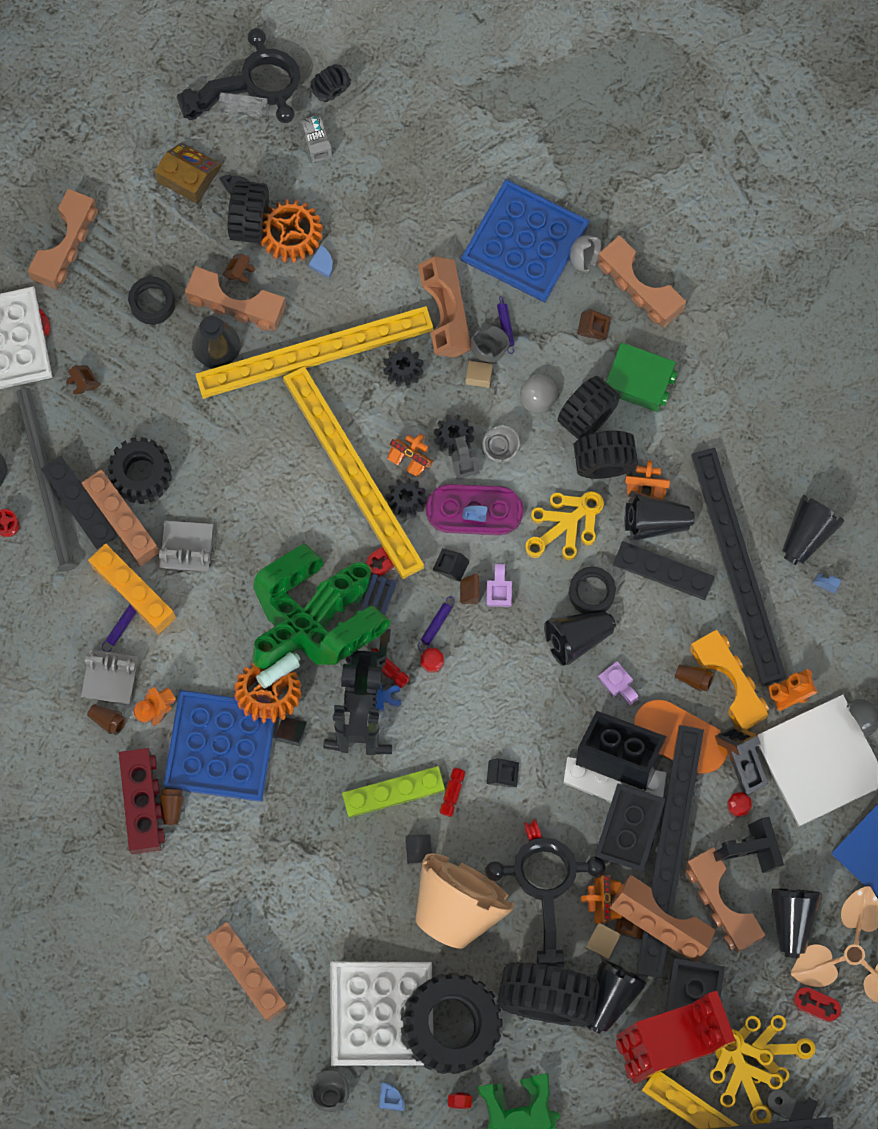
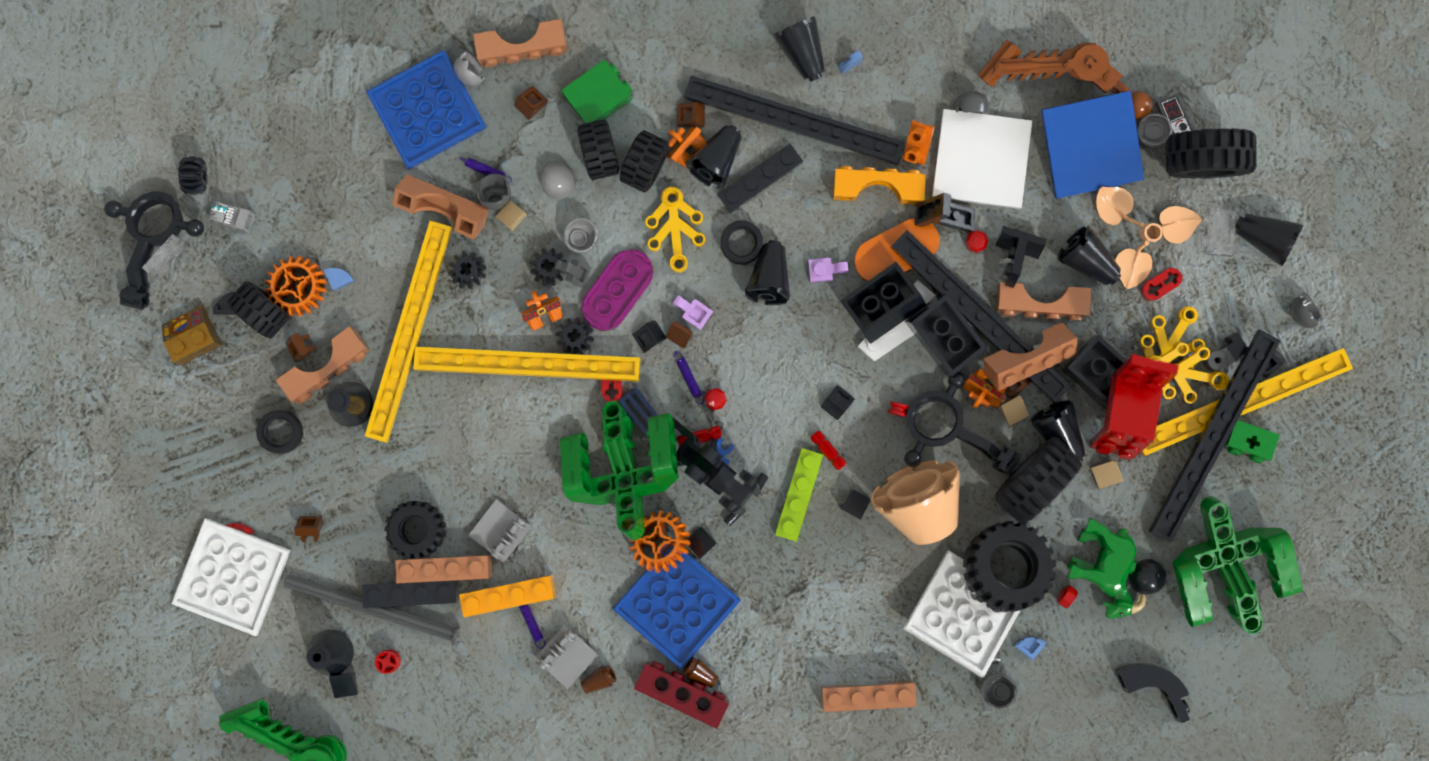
camera: 55 degrees left, 10 degrees up
nougat arch [28,189,98,290] -> none
orange hips [133,687,176,726] -> none
light aqua piece [256,652,301,688] -> none
medium blue tile [462,506,487,522] -> none
reddish brown cone [675,664,714,692] -> none
none -> reddish brown slope [677,102,705,127]
none -> tan slope [1091,460,1123,489]

